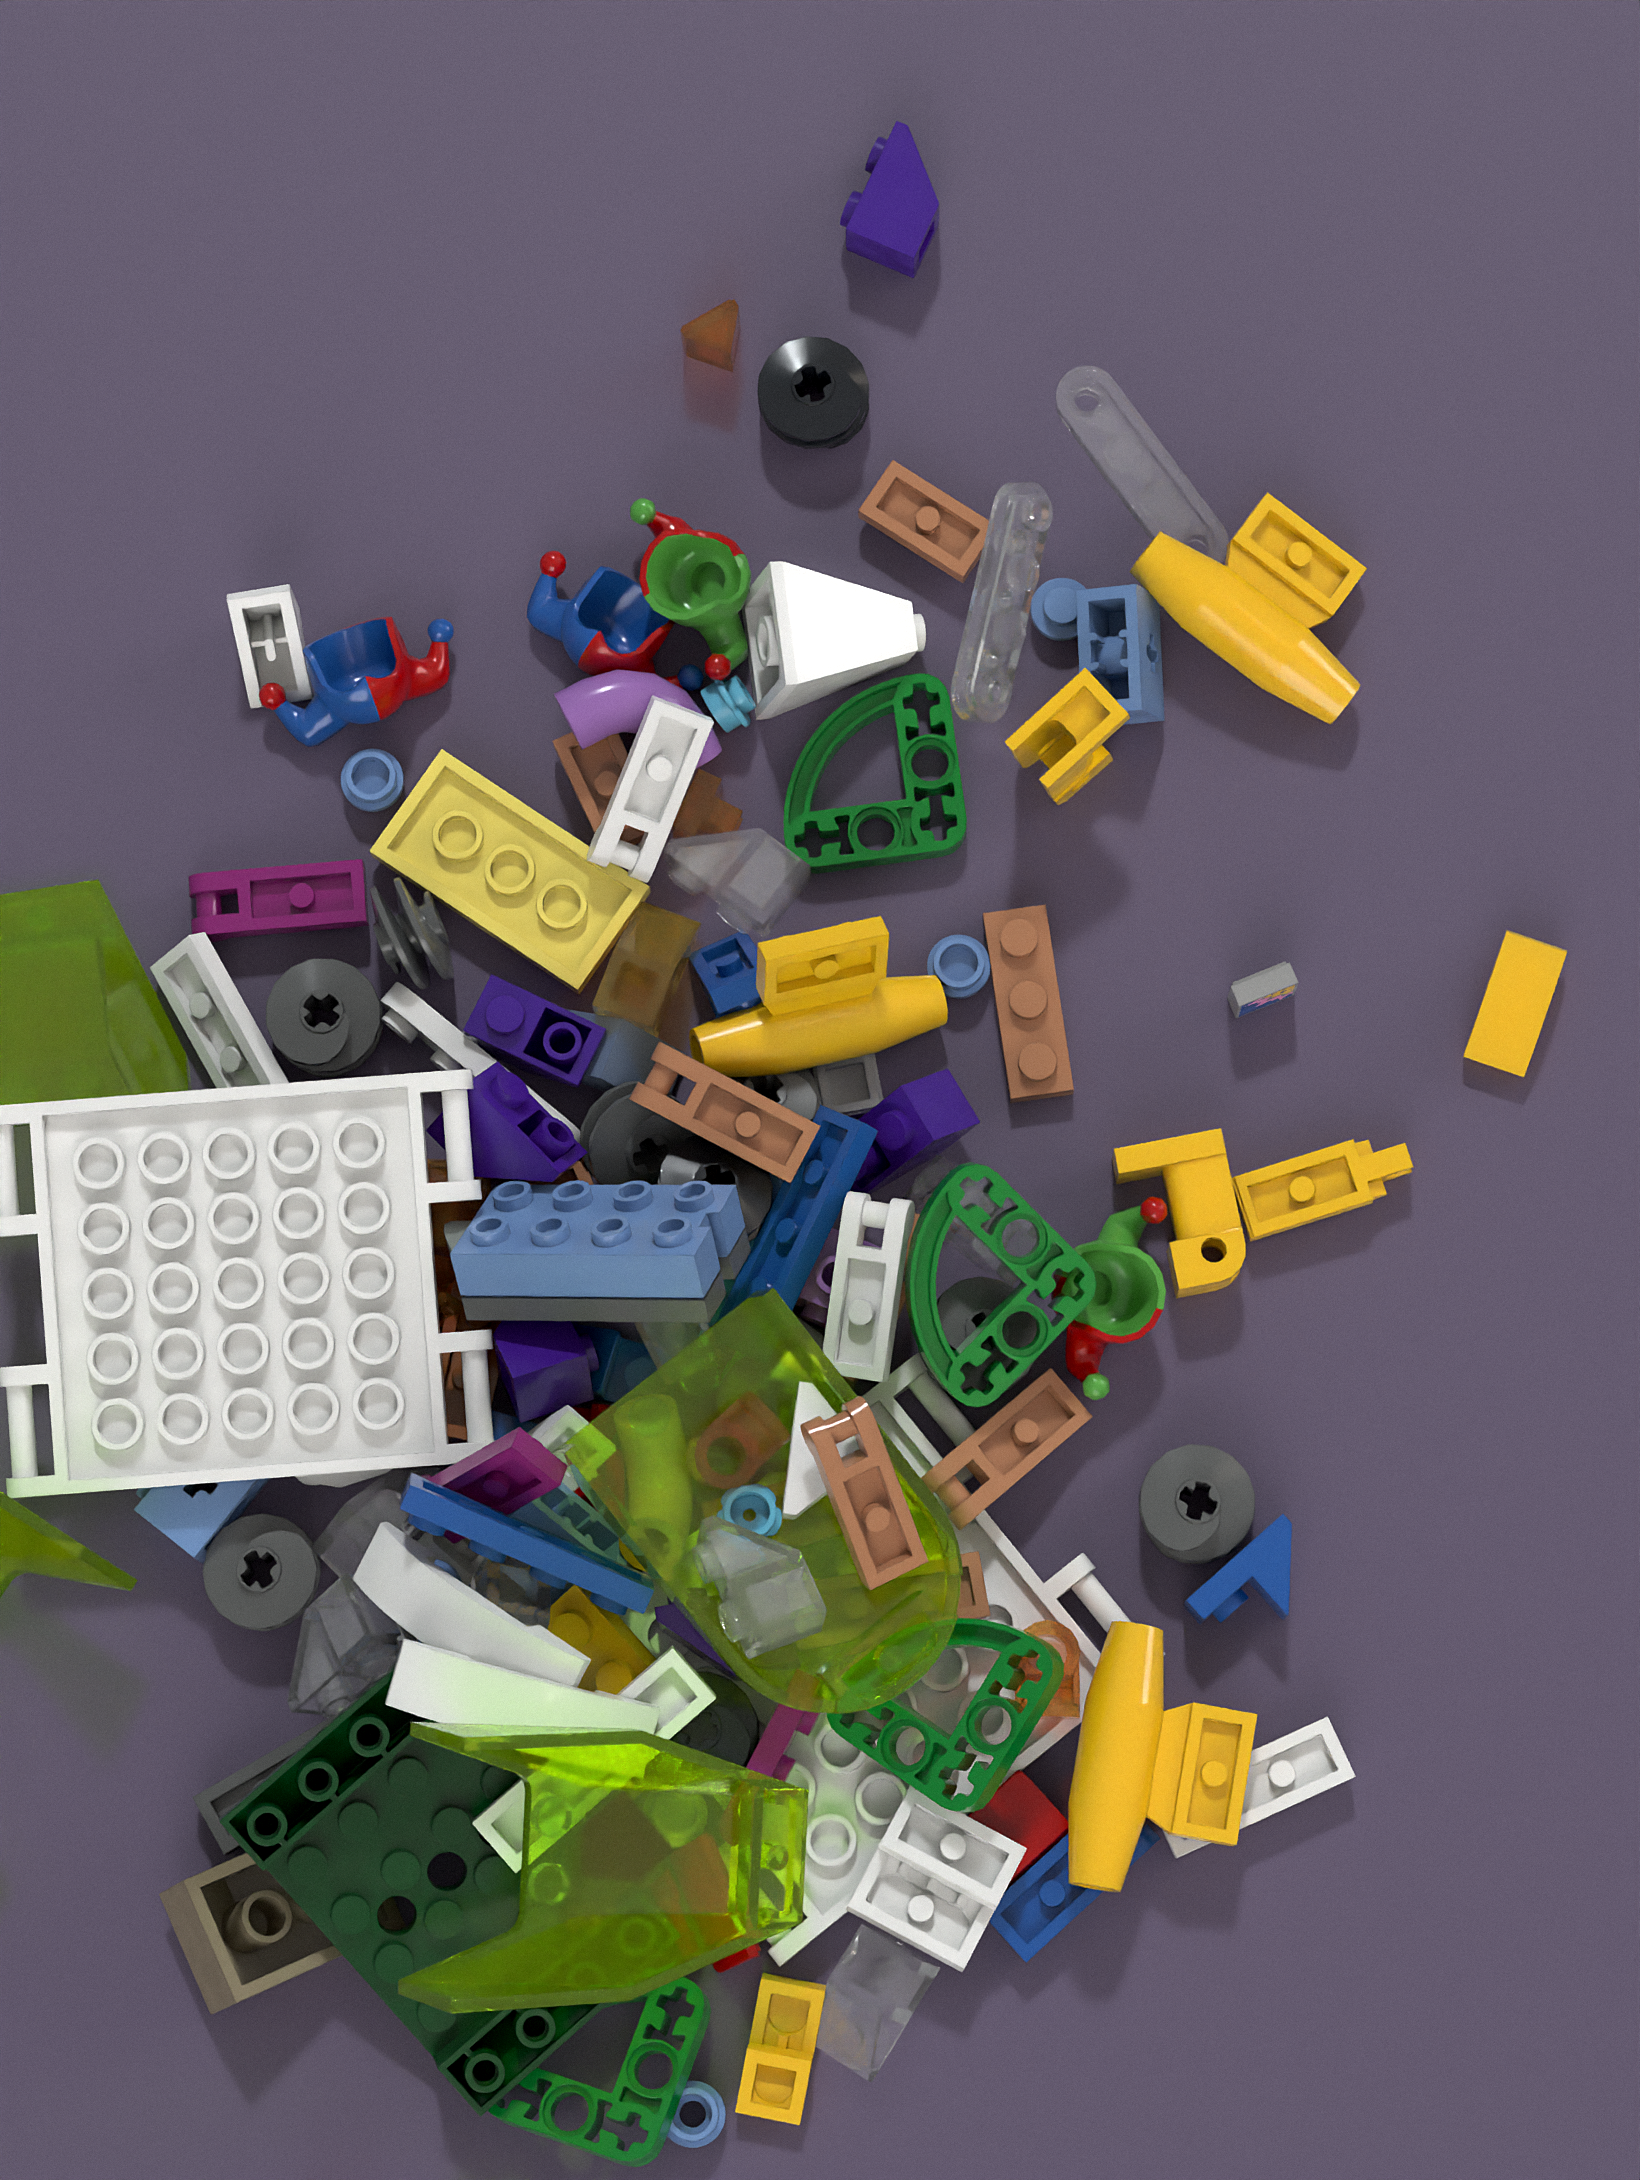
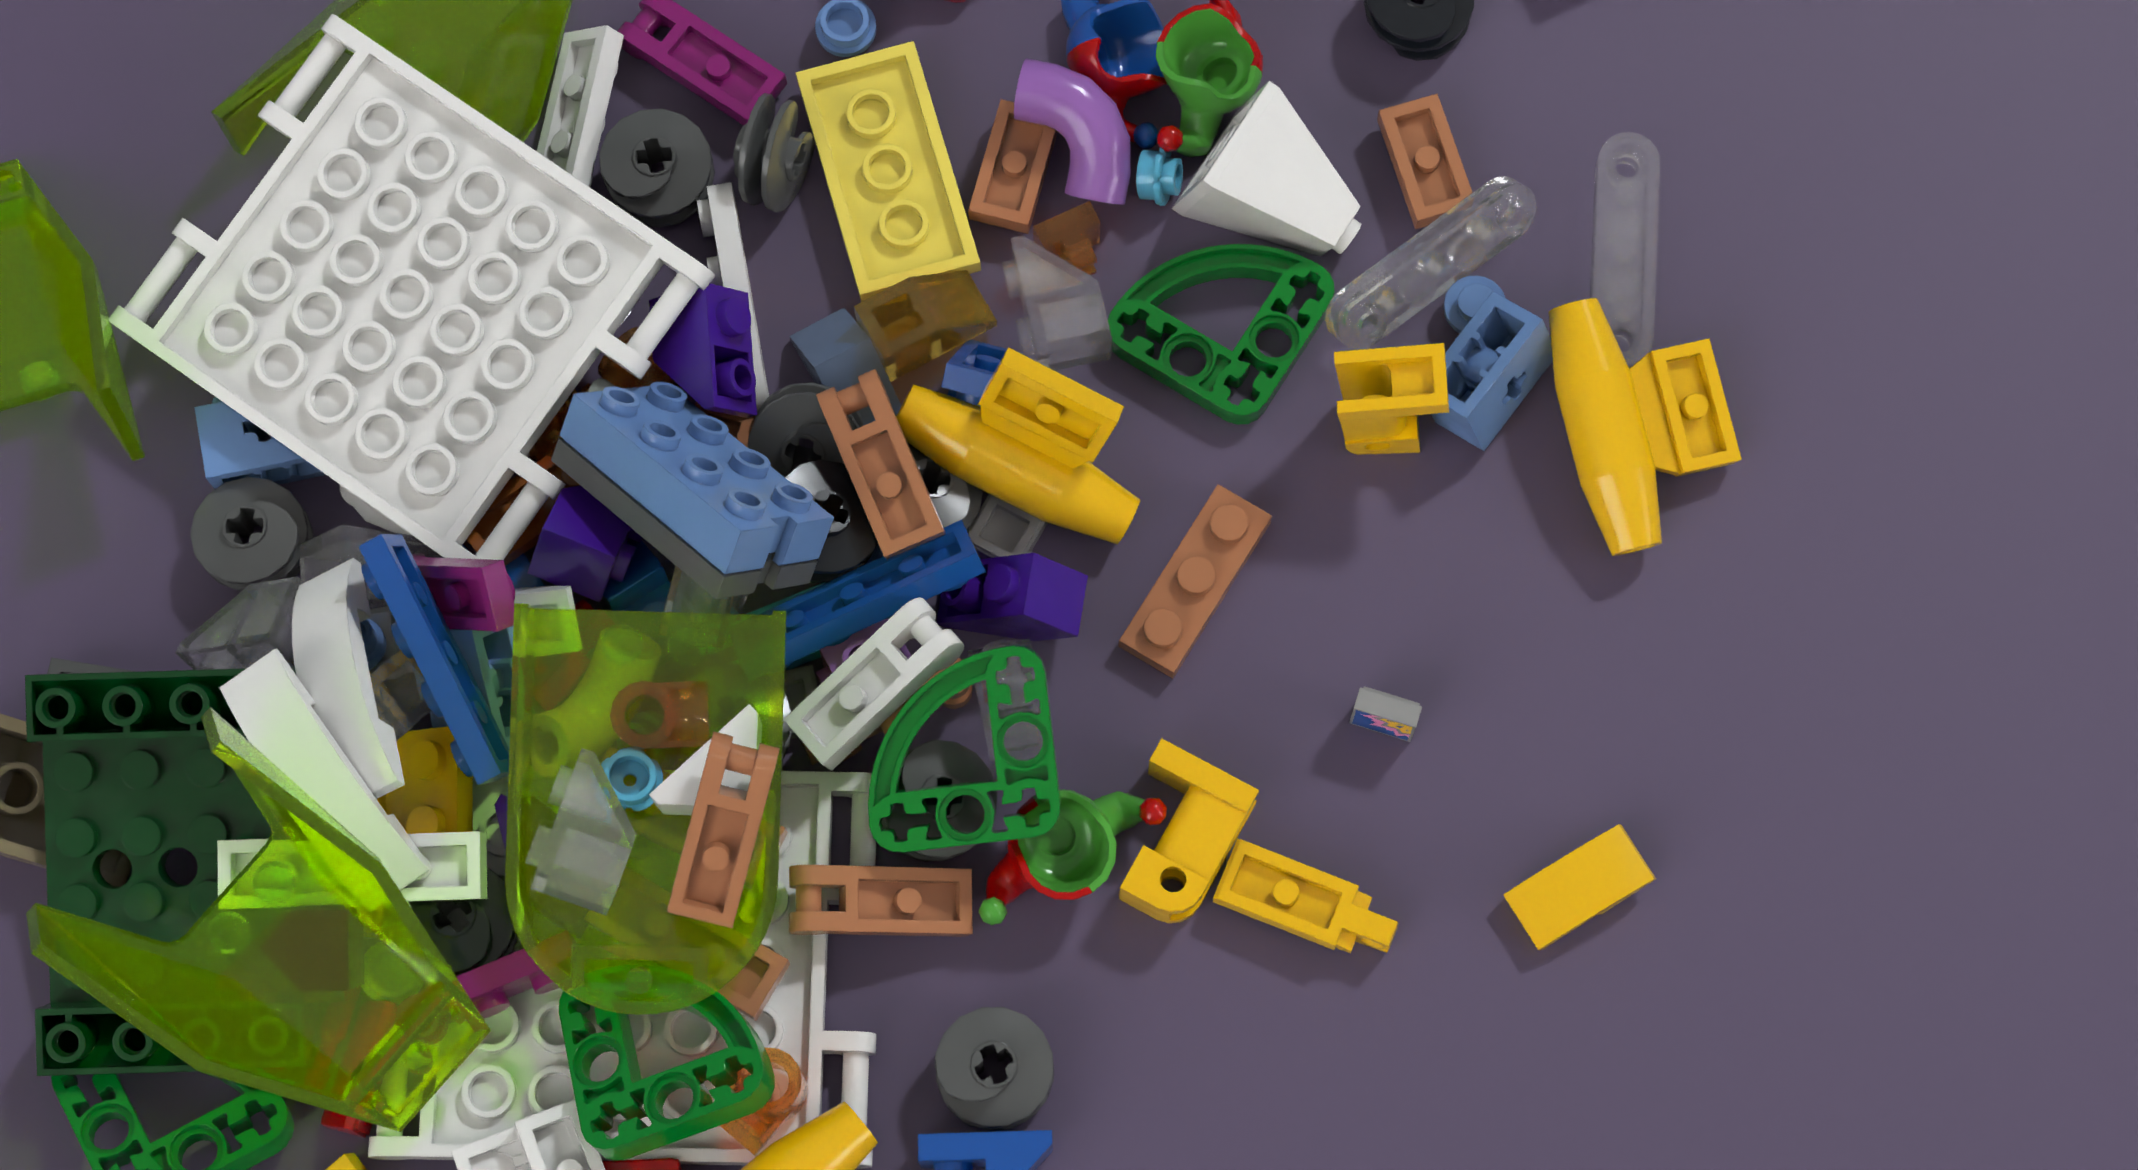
camera: 35 degrees right, 5 degrees down
dark purple slope [463,974,607,1088] -> none
white plate [587,695,714,883] -> none
medium blue plate [927,935,991,999] -> none

